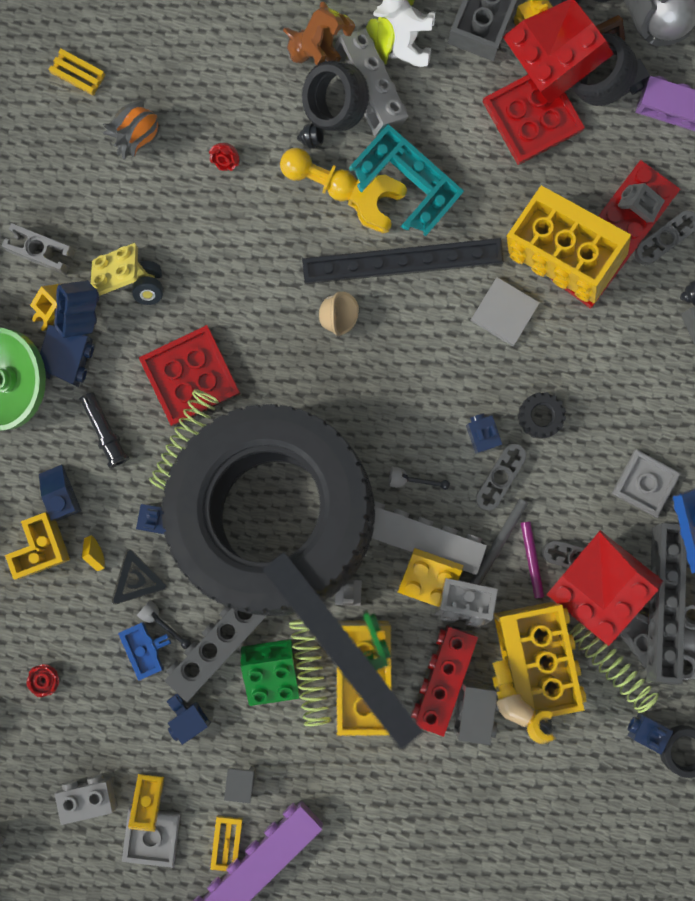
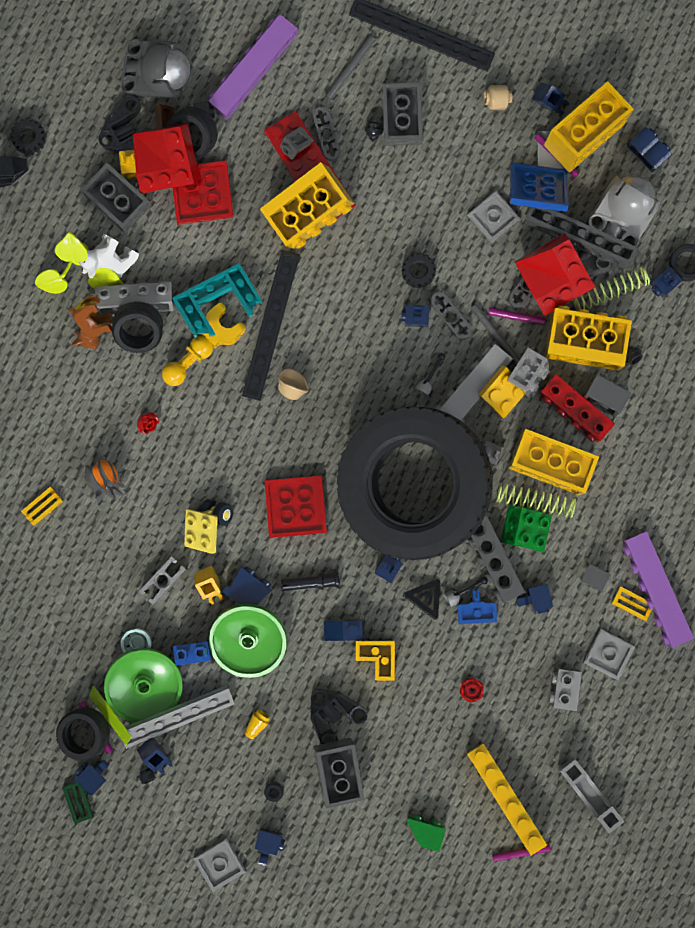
camera: 60 degrees left, 0 degrees up
dark blue brick [55,280,99,338] -> none
yellow tile [82,535,105,572] -> none
yellow plate [128,774,164,832] -> none
yellowish green piece [149,389,219,490] -> none
black tile [262,552,424,751] -> none
black plate [297,123,324,149] -> none
green bracket [362,609,391,671] -> none
light grey tile [470,277,540,346] -> none
yellow piece [492,660,556,744] -> none

